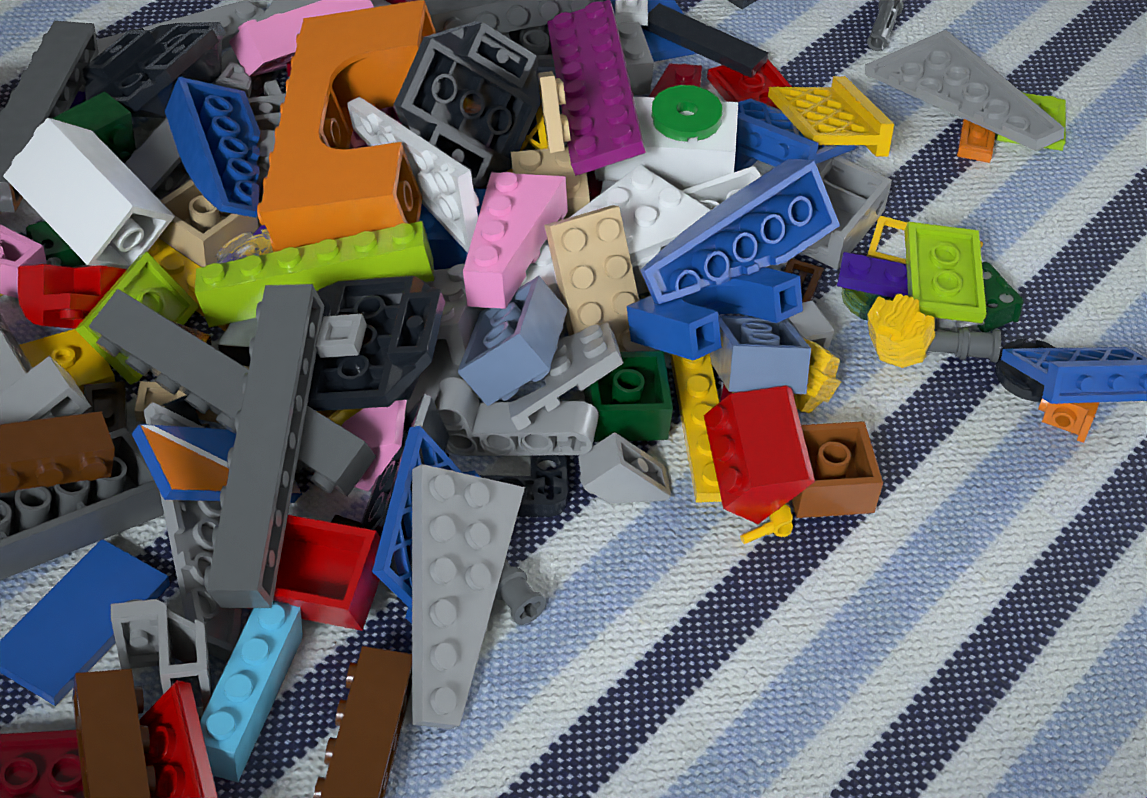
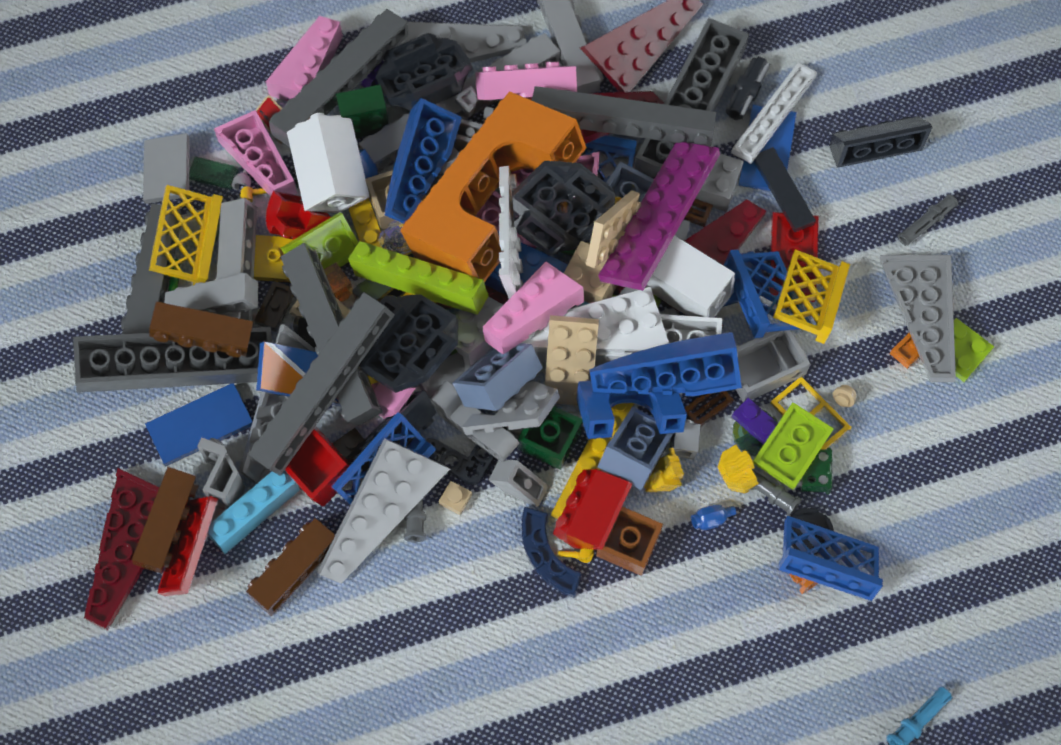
camera: 35 degrees right, 20 degrees up
light grey plate [315,314,367,358] -> none
green tile [651,85,722,142] -> none
none -> tan plate [439,481,472,515]
none -> dark blue tile [521,506,582,598]
none -> blue plant [691,505,736,530]
none -> tan plate [833,385,856,407]

